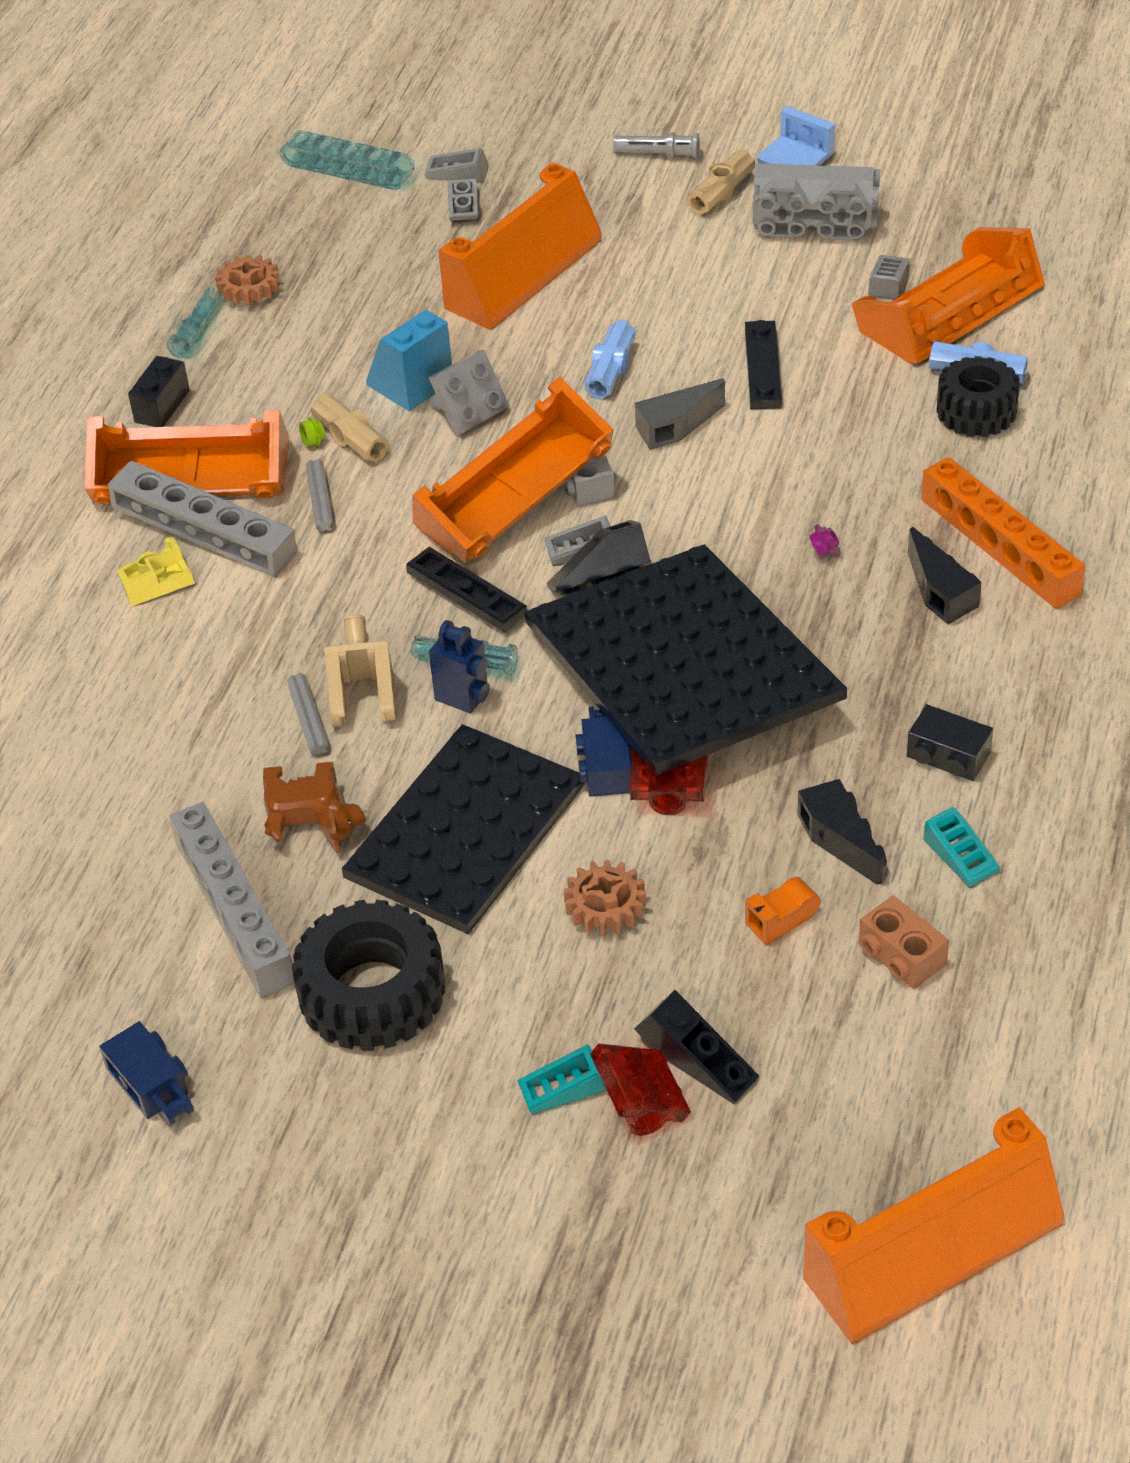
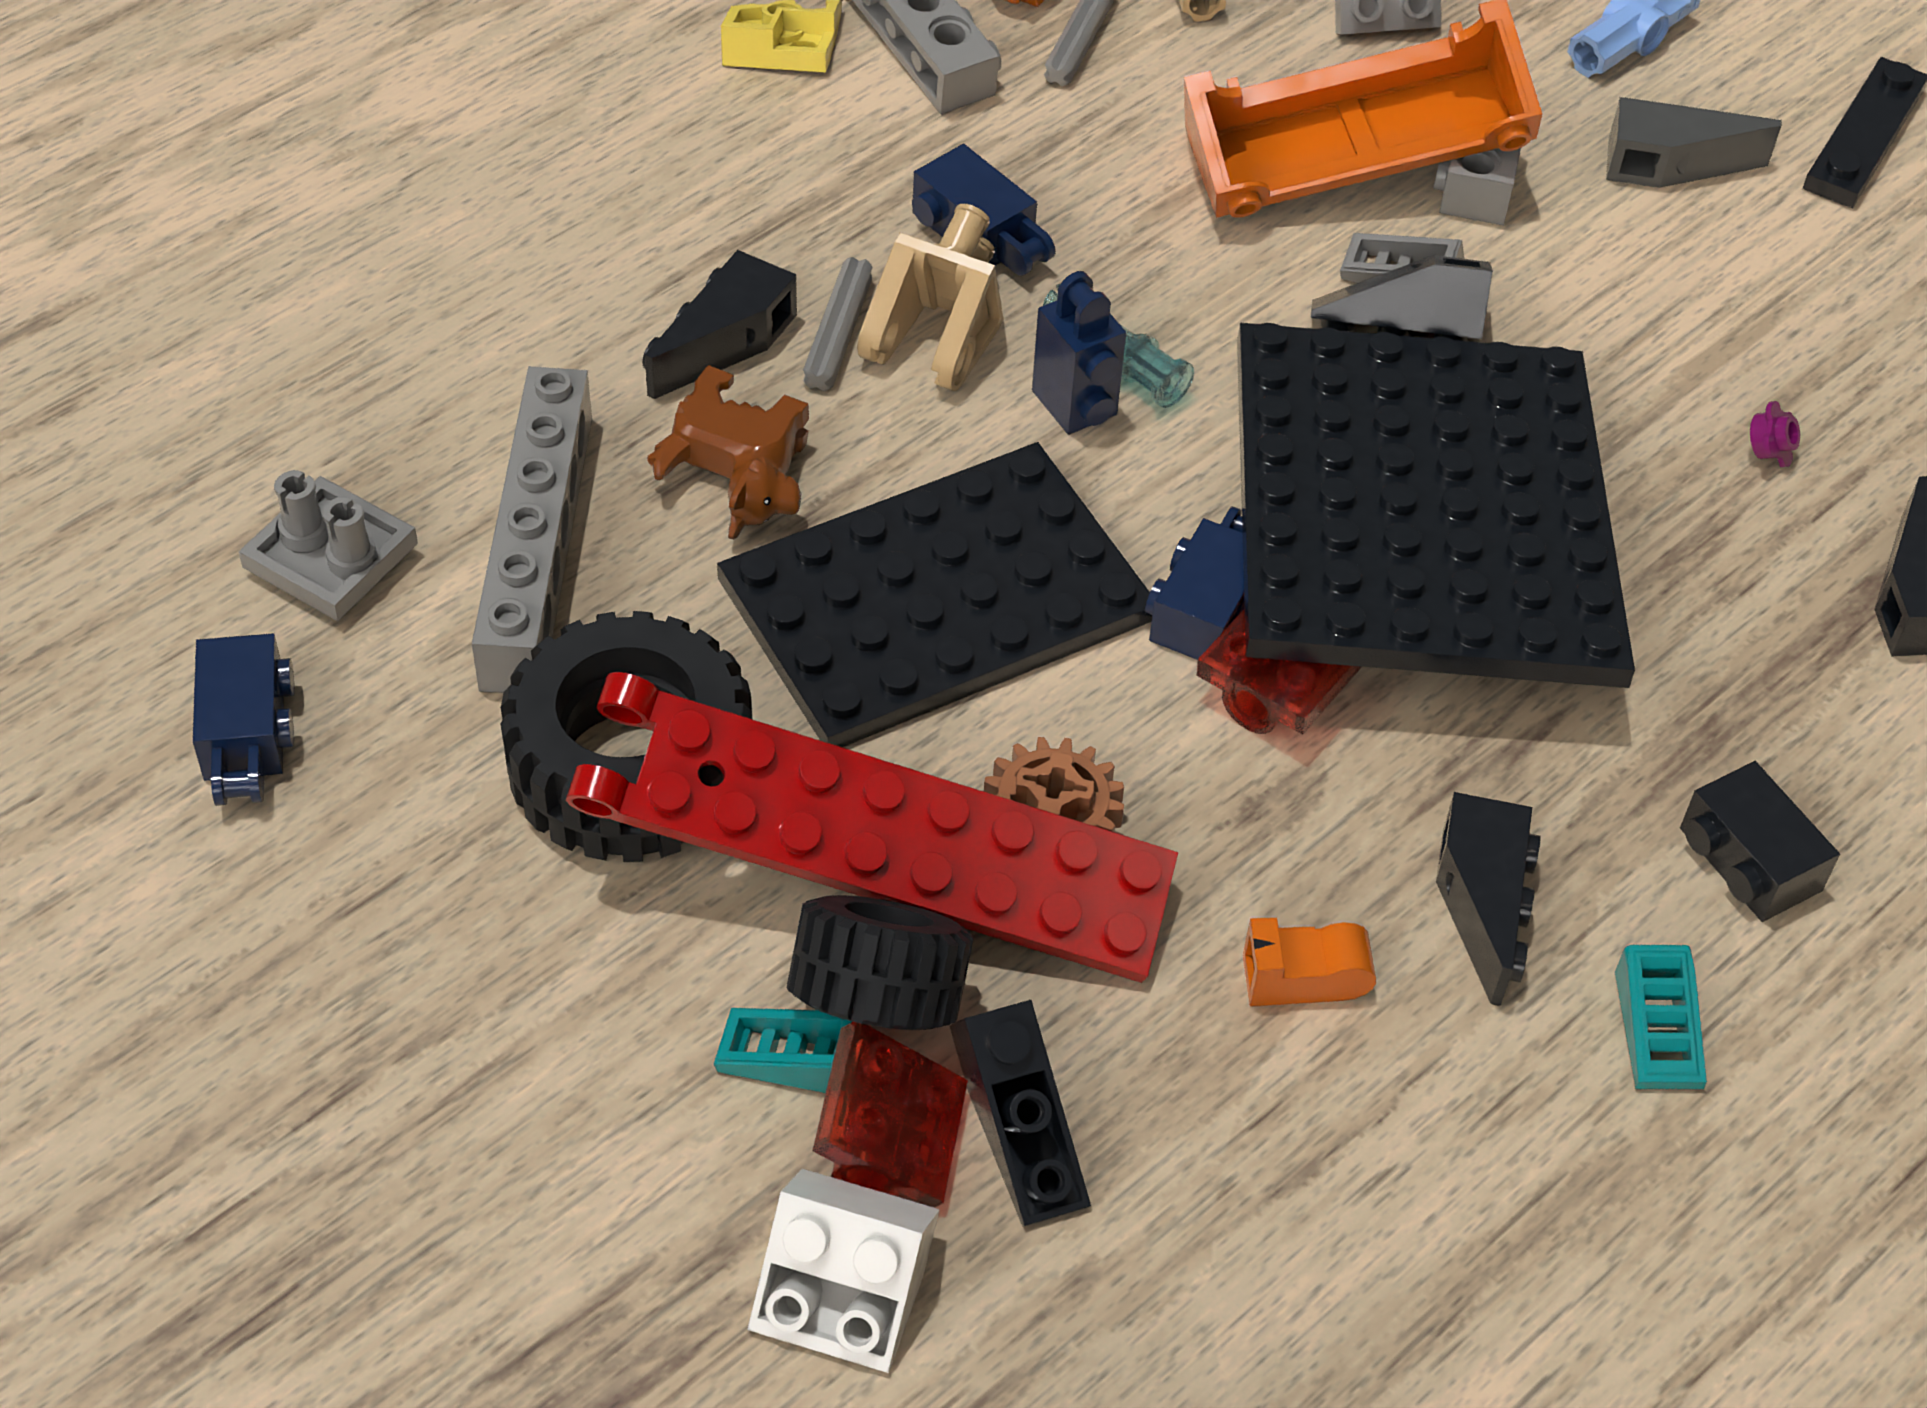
camera: 25 degrees right, 5 degrees up
black plate [406,546,527,633] -> none
nougat brick [859,895,949,989] -> none
none -> light grey plate [238,470,418,621]
none -> red hinge [566,672,1179,983]
none -> black slope [642,250,797,399]
none -> white slope [748,1169,940,1373]
none -> black tyre [786,895,974,1030]
none -> dark blue brick [912,143,1056,276]

